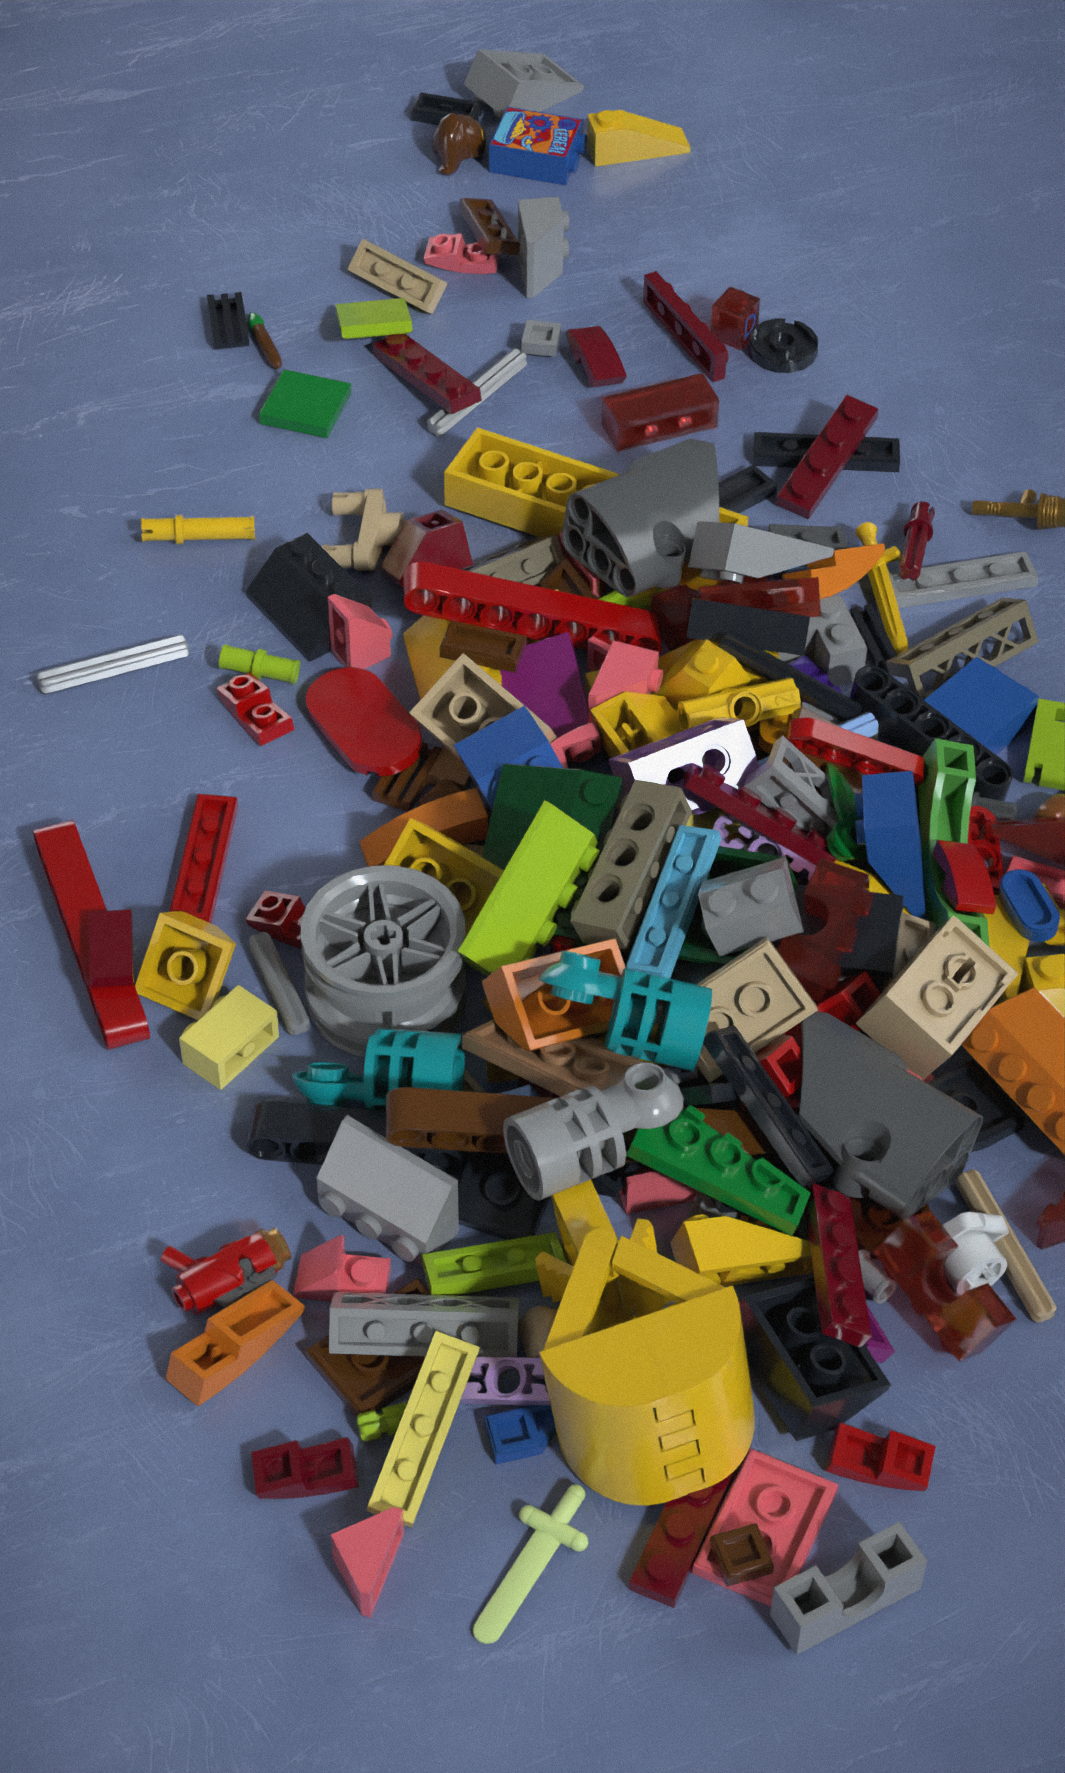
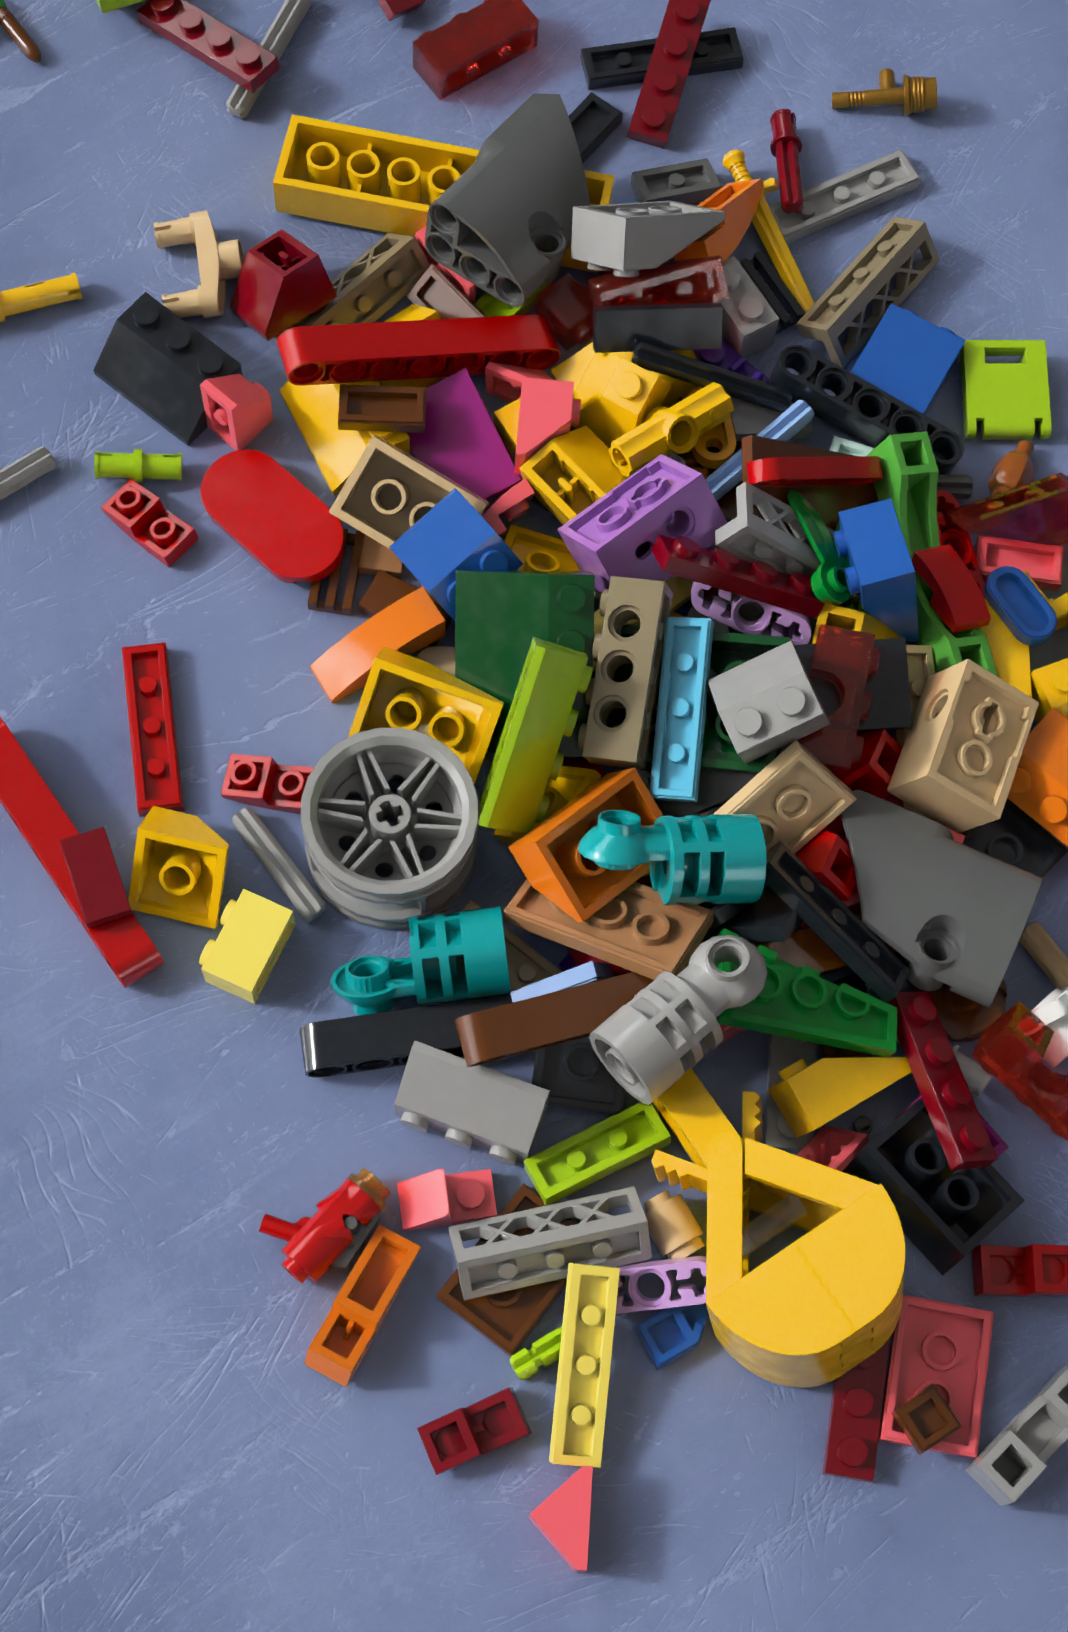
camera: 20 degrees left, 20 degrees up
green tile [259,369,352,438] -> none
yellowish green sword [473,1484,588,1644] -> none

